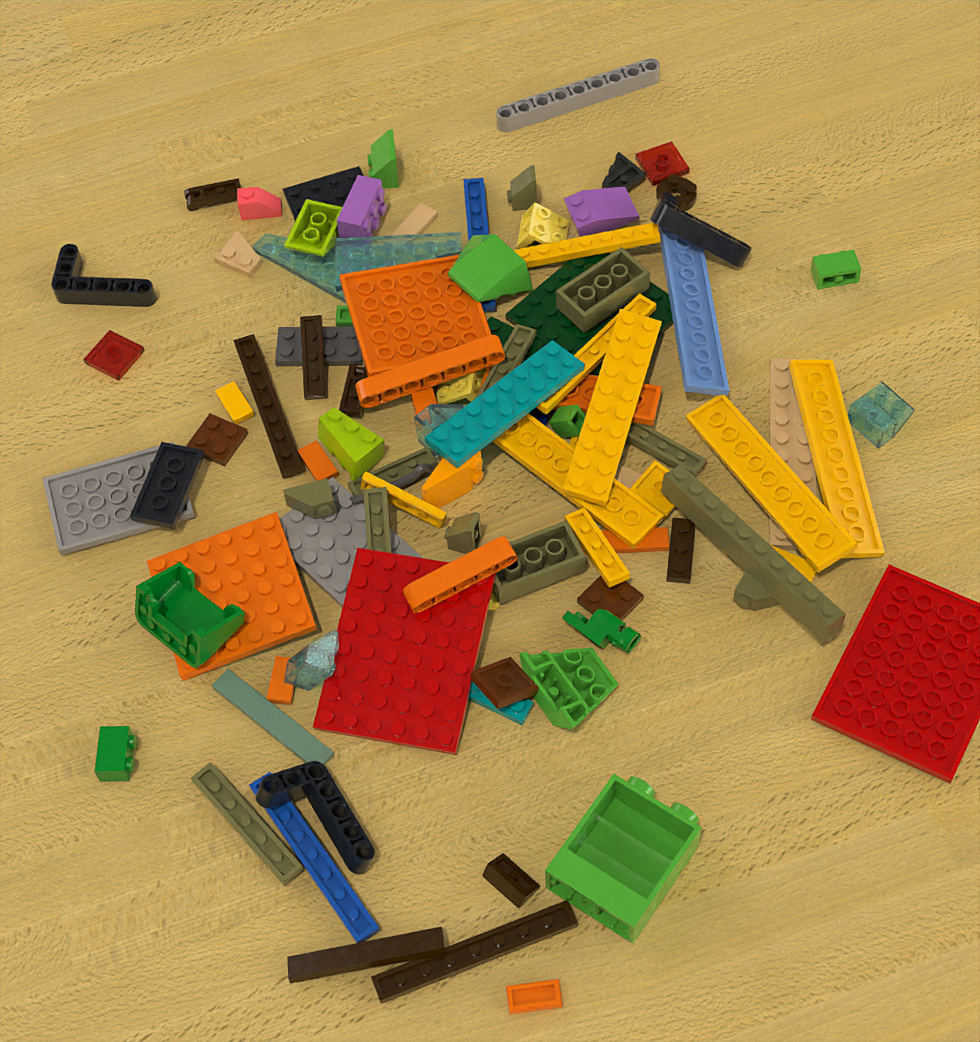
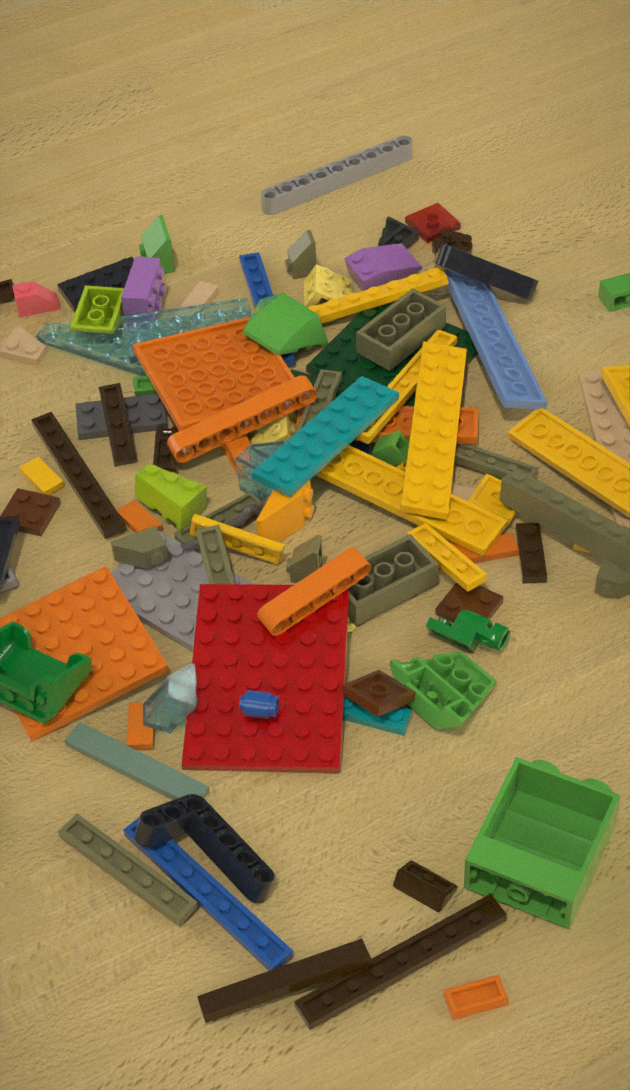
camera: 10 degrees left, 10 degrees down
none -> blue brick [239,690,279,719]

